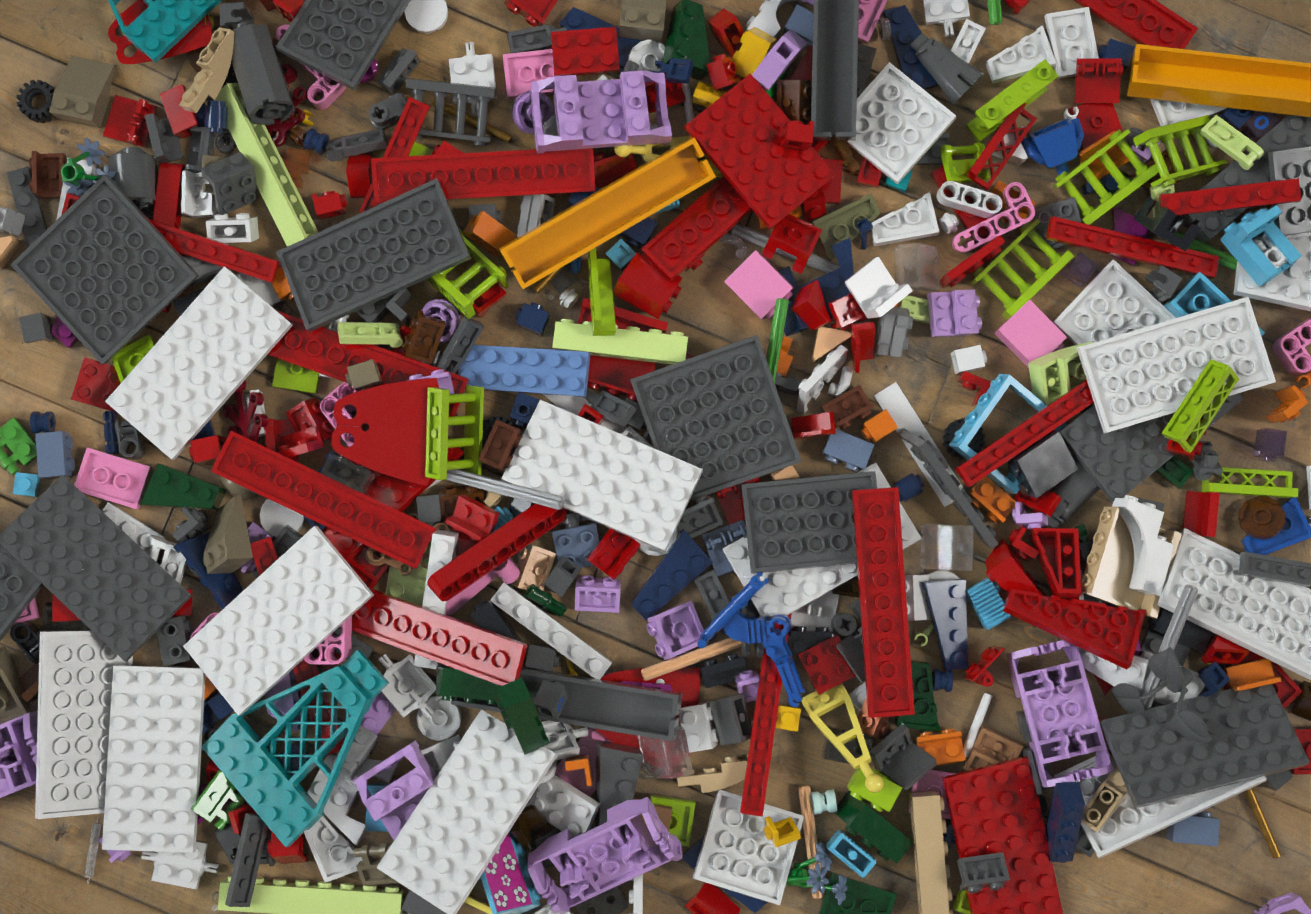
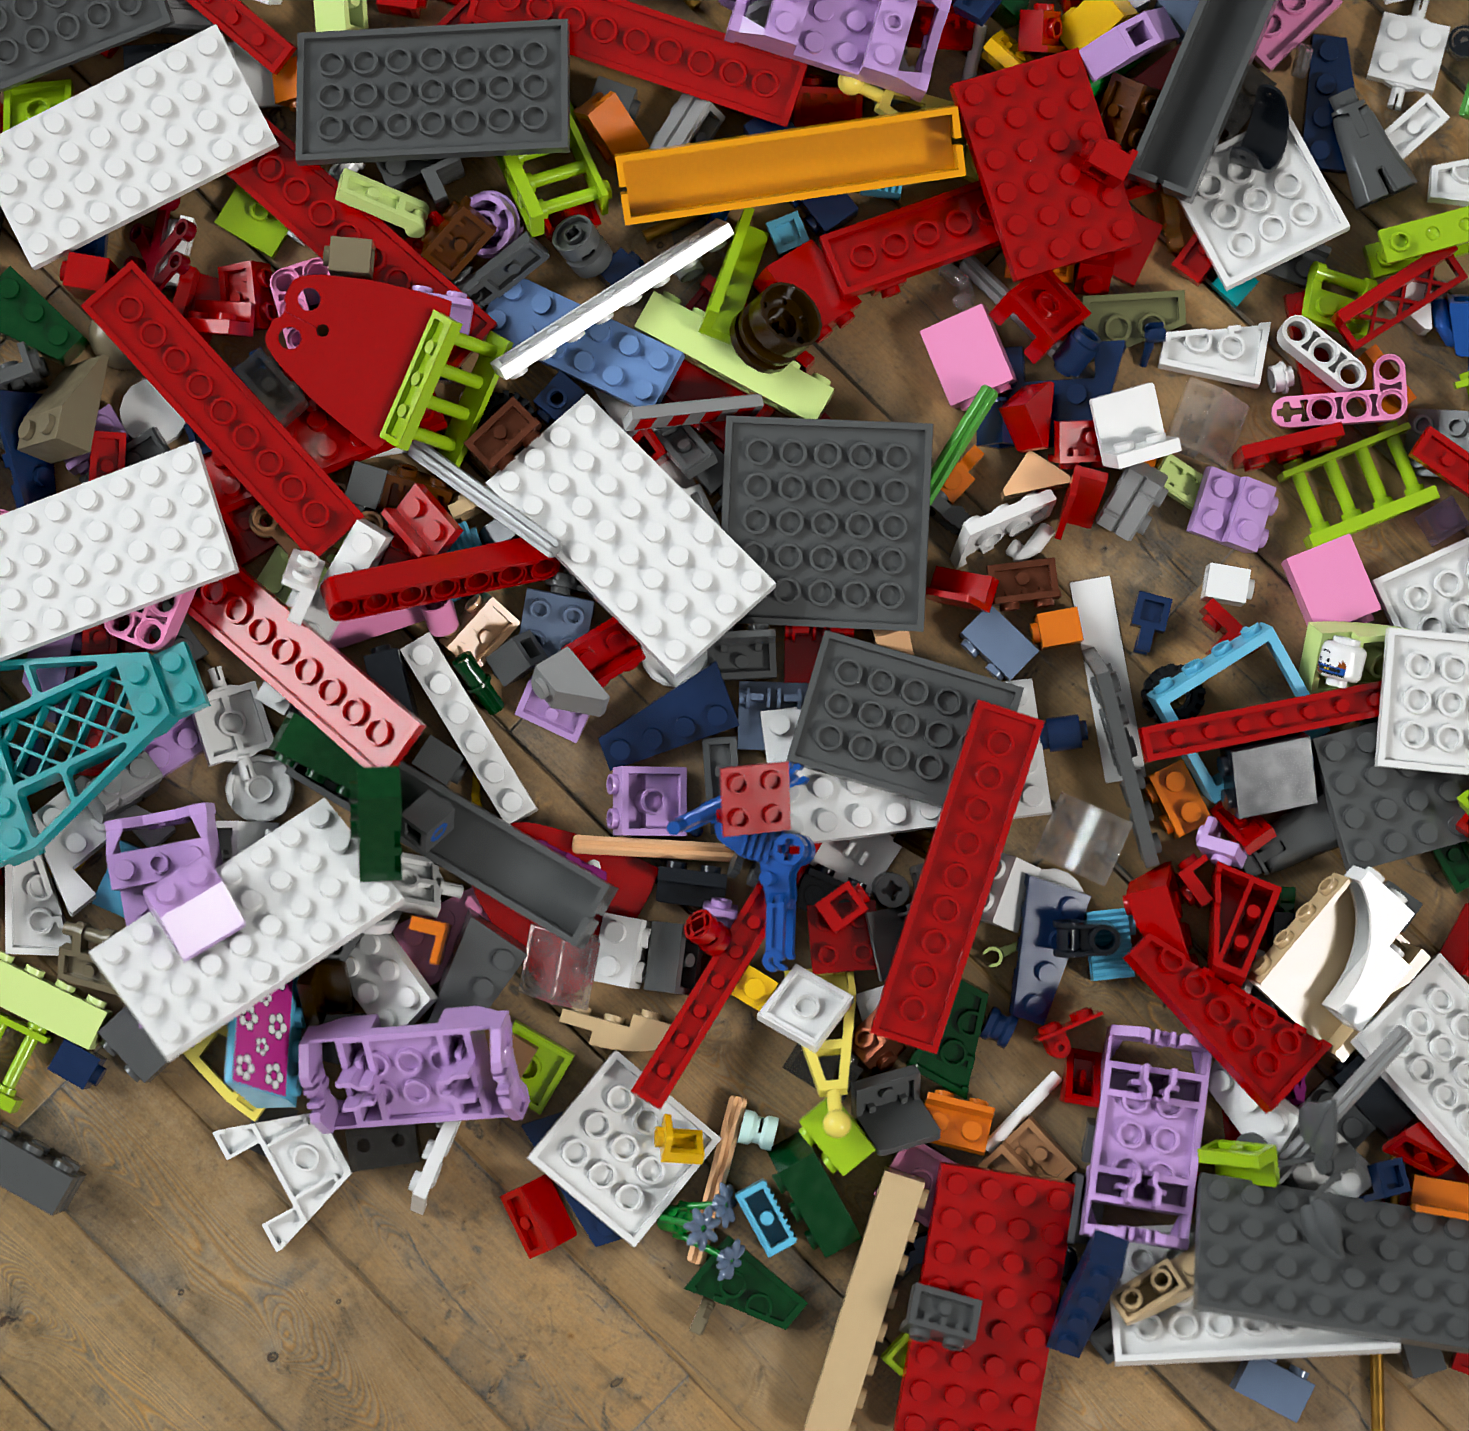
camera: 25 degrees right, 0 degrees up
none -> slope [143,855,246,963]
none -> white bracket [281,549,326,625]
none -> white plate [490,218,735,380]
none -> light grey slope [531,646,610,717]
none -> dark grey wheel [552,214,613,279]
none -> light grey tile [622,394,764,431]
none -> red wheel [684,909,732,956]
none -> red hinge [716,761,791,837]
none -> dark brown wheel [730,282,822,374]
none -> white tile [757,963,854,1053]
none -> red brick [814,880,870,934]
none -> dark blue brick [1052,325,1101,377]
none -> black piece [1053,919,1121,958]
none -> red slope [1059,1048,1102,1108]
none -> dark blue plate [1130,591,1173,655]
none -> lime panel [1197,1139,1280,1187]
none -> black piece [1229,84,1289,174]
none -> white head [1317,635,1367,688]

